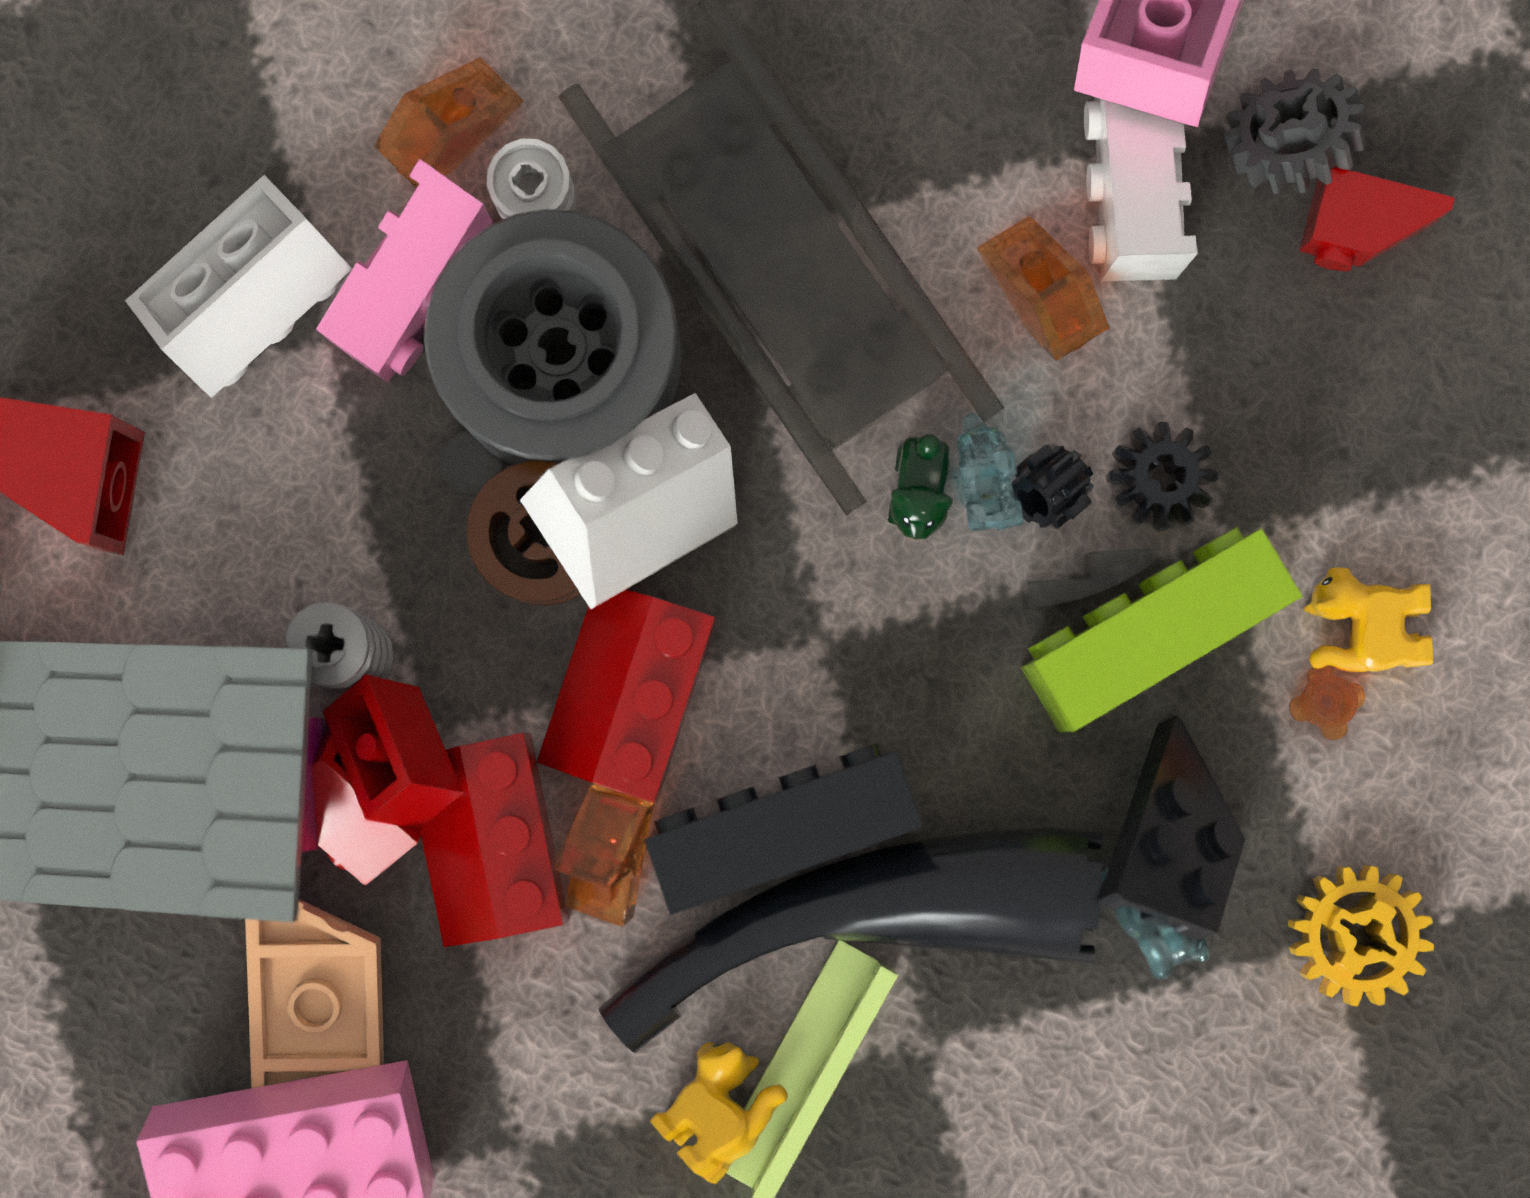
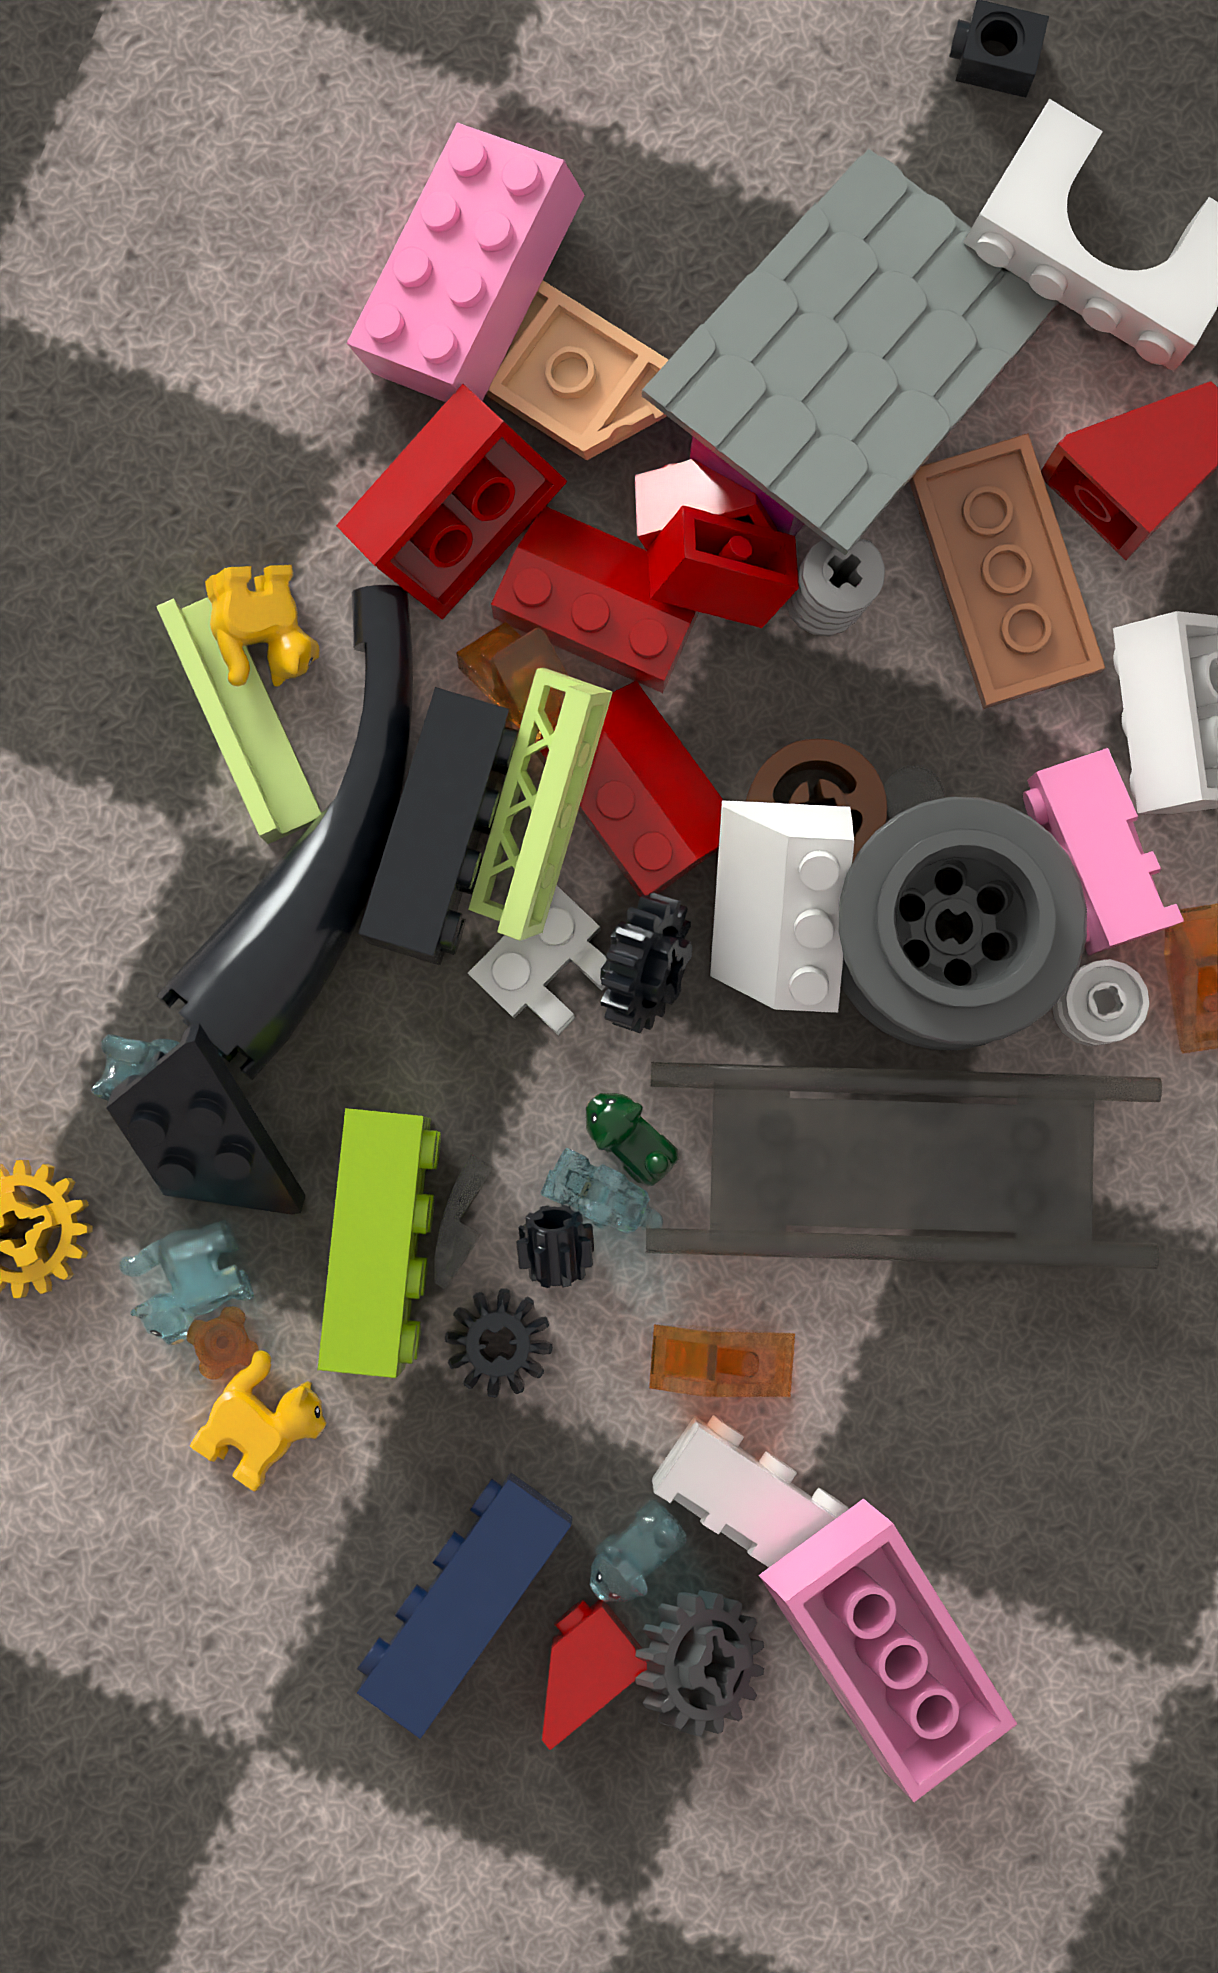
camera: 120 degrees right, 0 degrees up
none -> clear light blue animal [119,1220,255,1345]
none -> red slope [336,384,568,620]
none -> dark blue brick [357,1473,572,1739]
none -> yellowish green fence [468,668,613,941]
none -> white plate [468,885,607,1036]
none -> clear light blue animal [590,1499,687,1602]
none -> black gear [600,893,692,1033]
none -> nougat plate [909,433,1105,709]

